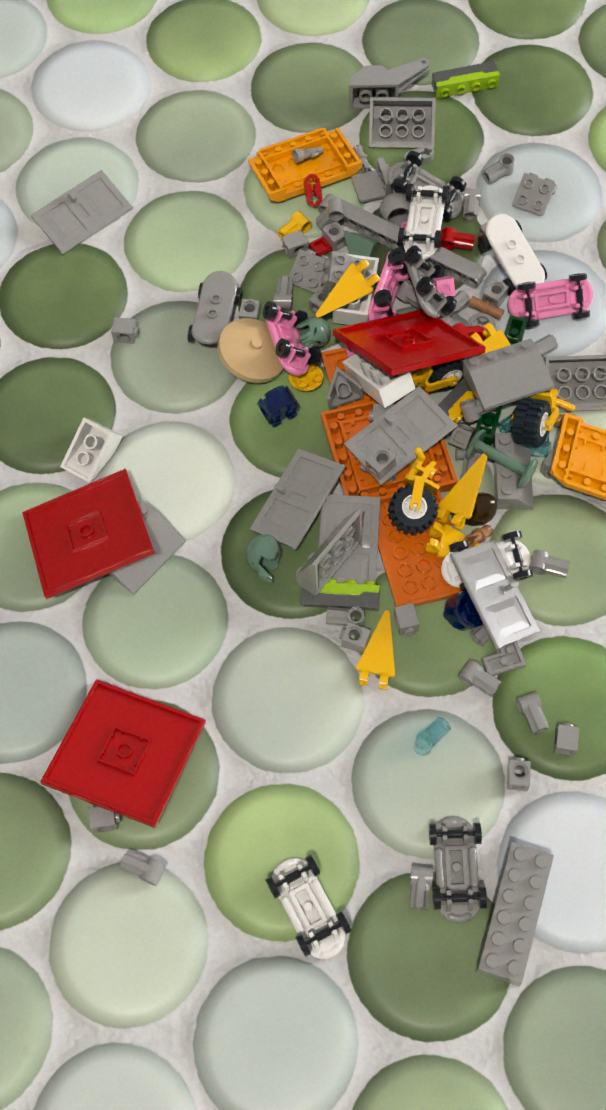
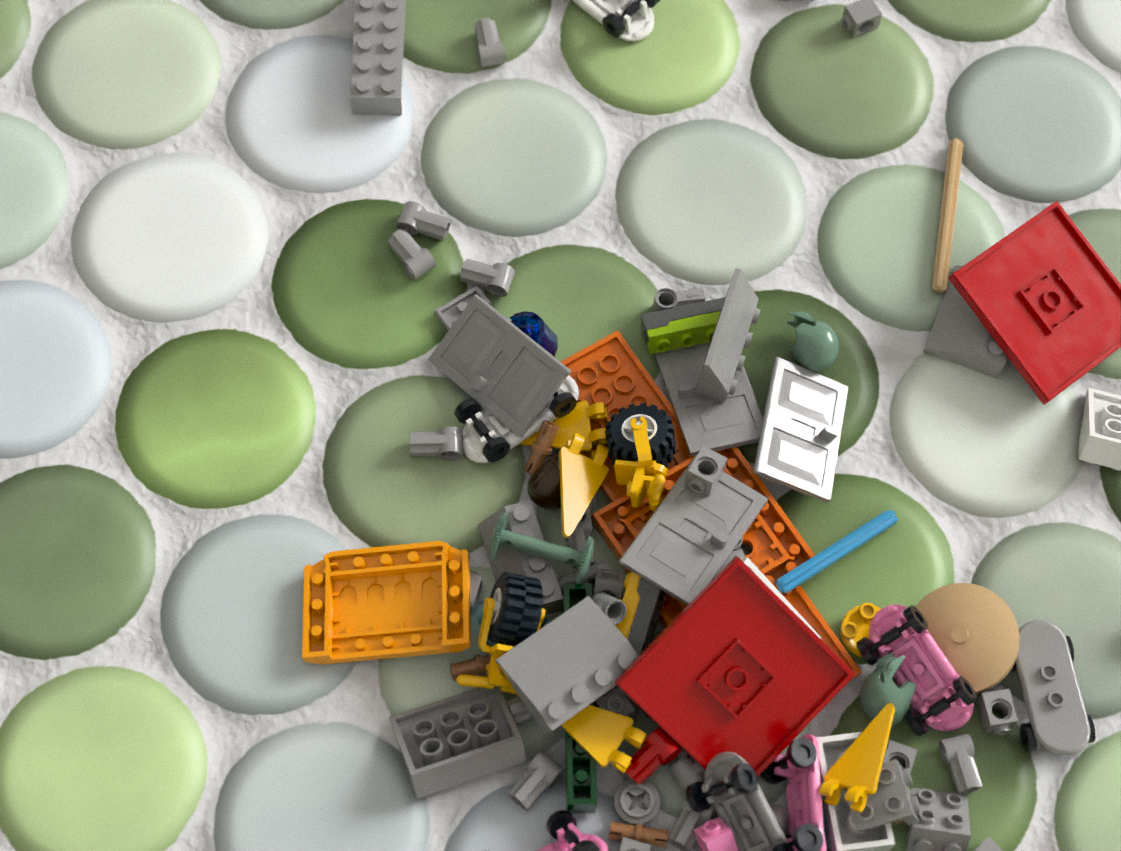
camera: 155 degrees right, 0 degrees up
red tile [40,679,206,828] -> none
clear blue brick [257,385,300,428] -> none
light grey slope [327,366,364,409] -> none
light grey brick [339,622,371,654] -> none
yellow flag [356,610,395,690] -> none
light grey brick [394,603,420,636] -> none
clear light blue piece [414,716,451,756] -> none
light grey piece [428,816,487,923] -> none
light grey brick [507,758,531,791] -> none
light grey brick [553,723,579,757] -> none
none -> light grey piece [396,201,451,241]
none -> dark azure axle [776,510,898,593]
none -> tan axle [932,139,963,294]

